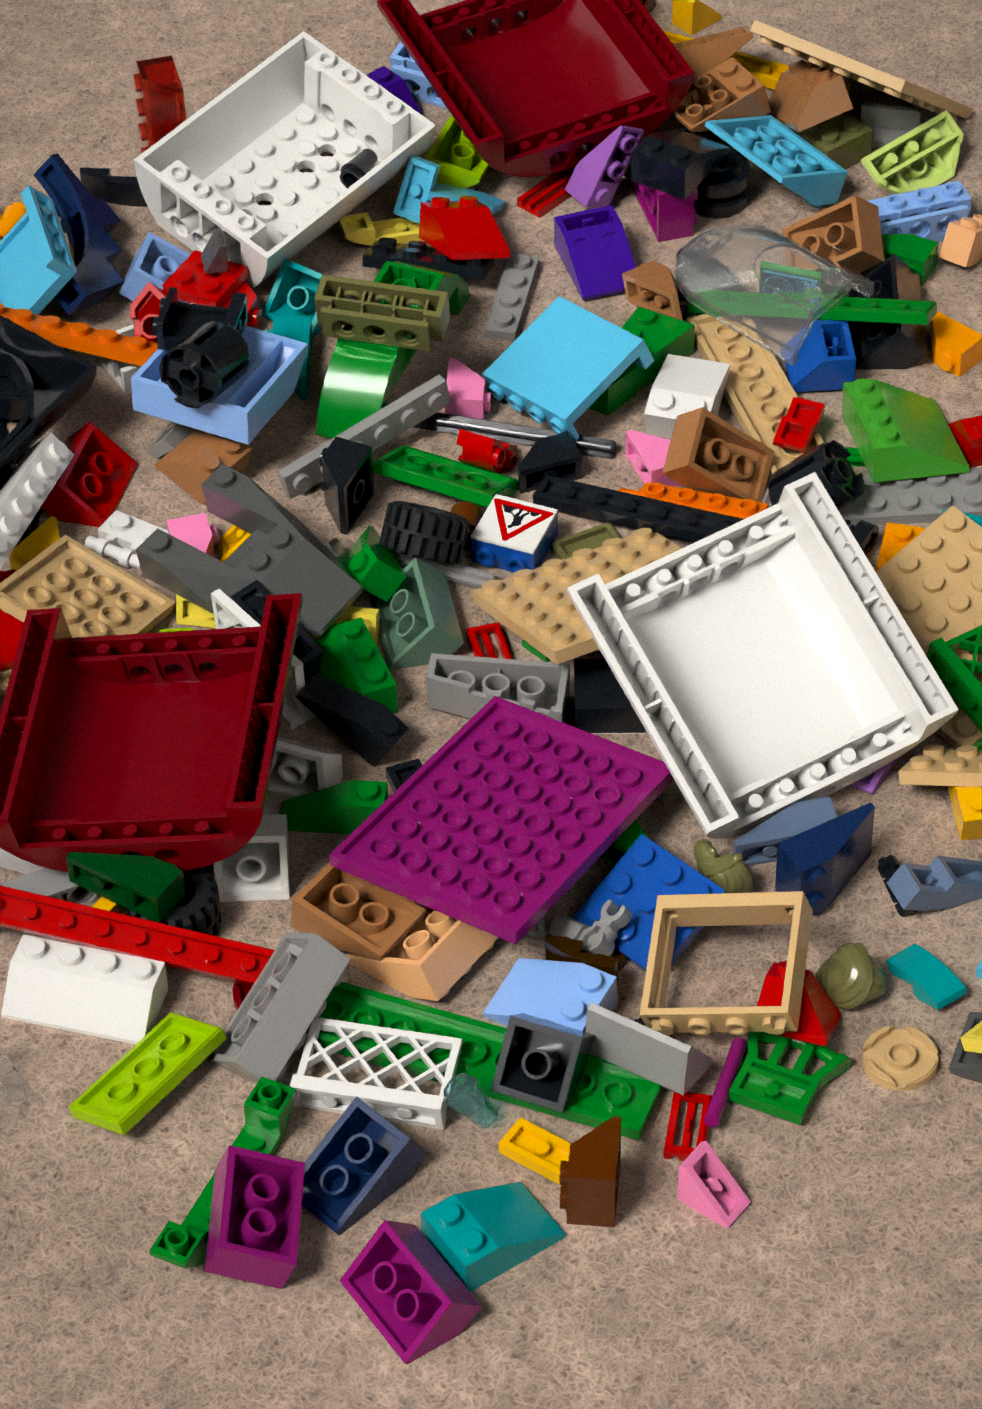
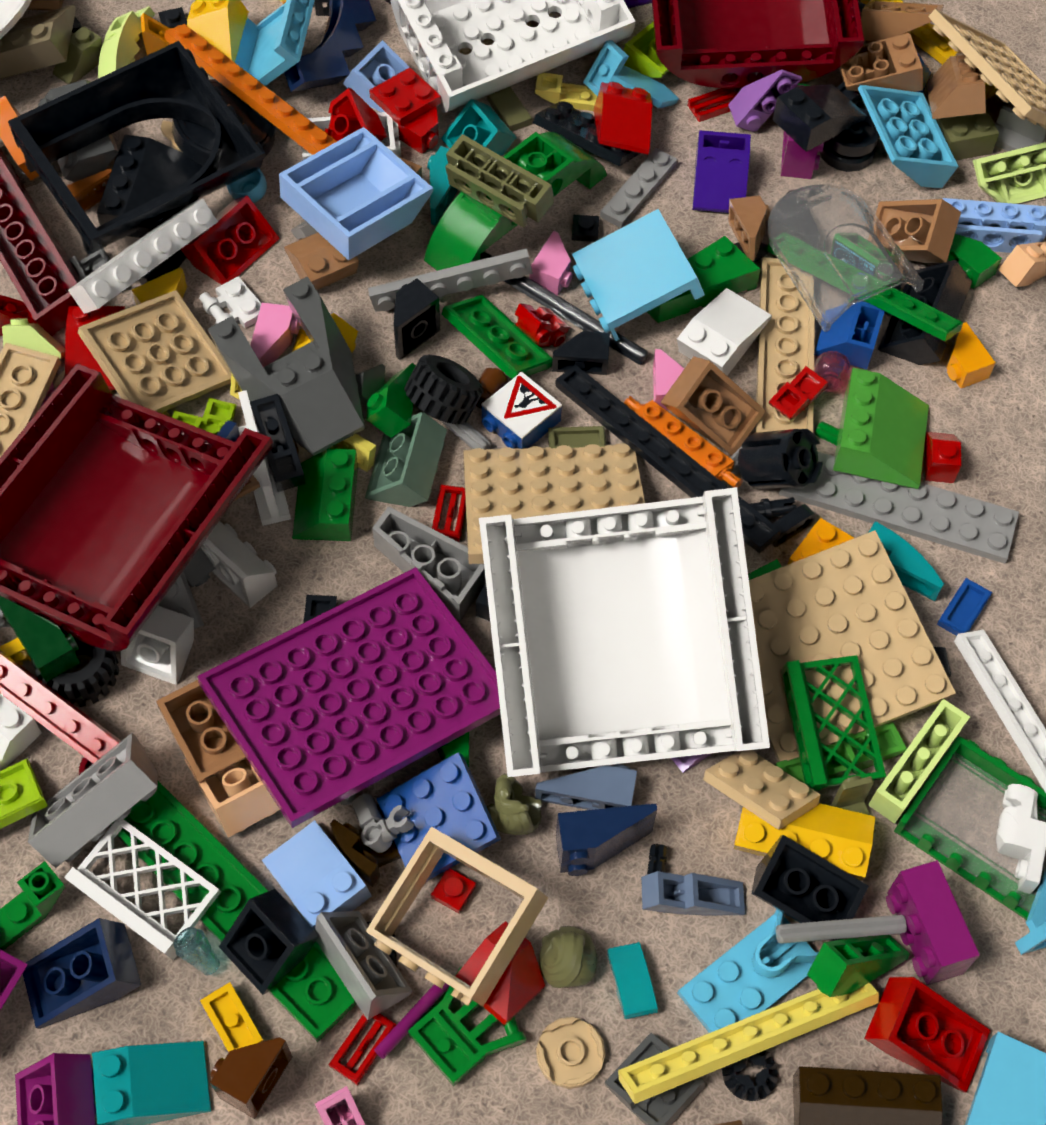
camera: 20 degrees right, 15 degrees up
black panel [152,287,247,351] -> none
black cylinder [159,321,250,408] -> none
flat silver slope [201,228,229,274] -> none
green slope [280,780,388,834] -> none
black slope [295,673,409,767] -> none
black cone [340,149,378,189] -> none
none -> medium azure hair [227,169,267,203]
none -> red plate [431,869,476,914]
none -> olive tile [487,87,532,131]
none -> black plate [572,214,599,242]
none -> clear pink head [813,351,850,392]

